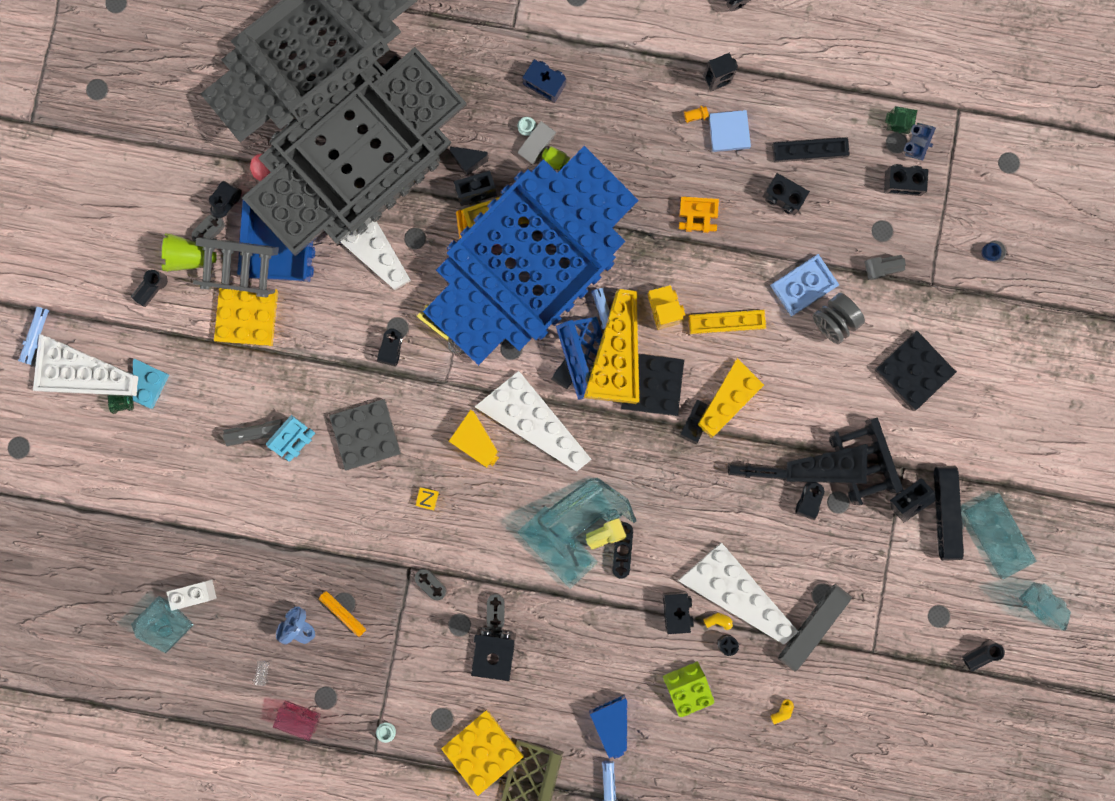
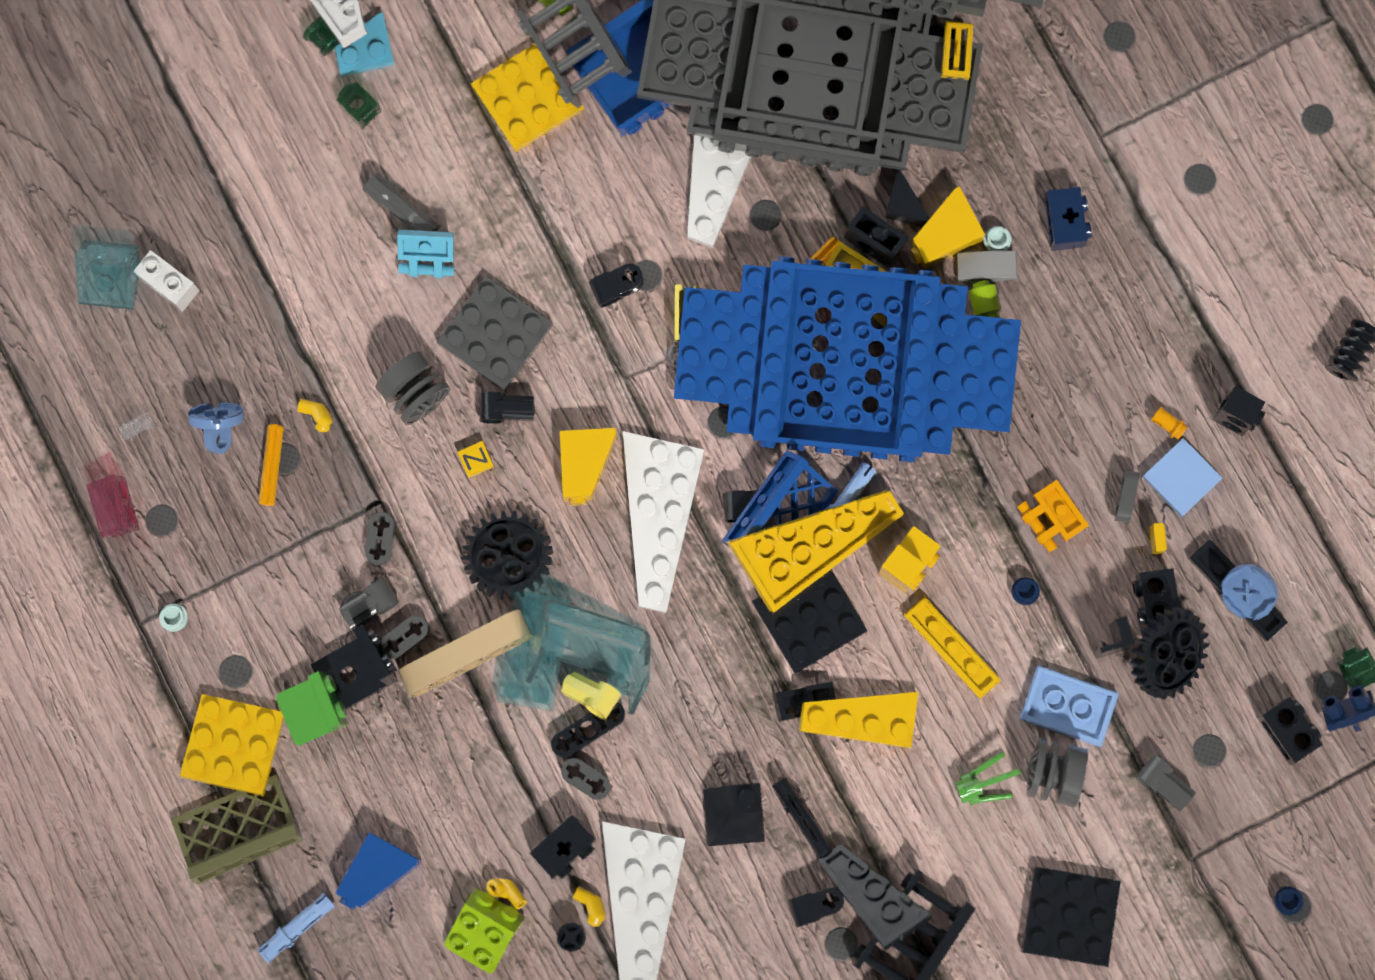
camera: 60 degrees right, 5 degrees down
none -> bright green bracket [276,671,348,745]
none -> yellow arm [297,399,333,432]
none -> clear green brick [336,81,382,130]
none -> dark grey piece [339,578,399,630]
none -> dark grey wheel [375,351,451,425]
none -> tan beam [398,610,532,698]
none -> black gear [461,510,554,600]
none -> black piece [479,392,535,424]
none -> yellow arm [486,878,527,910]
none -> dark grey beam [561,758,611,800]
none -> black slope [703,783,765,846]
none -> yellow slope [910,186,985,270]
none -> yellow tile [941,21,974,80]
none -> bright green plant [955,752,1021,806]
none -> dark blue plate [1011,577,1040,606]
none -> black panel [1094,616,1135,659]
none -> dark grey beam [1114,469,1140,524]
none -> black gear [1130,607,1209,700]
none -> yellow tile [1149,523,1167,555]
none -> medium blue tile [1221,564,1279,620]

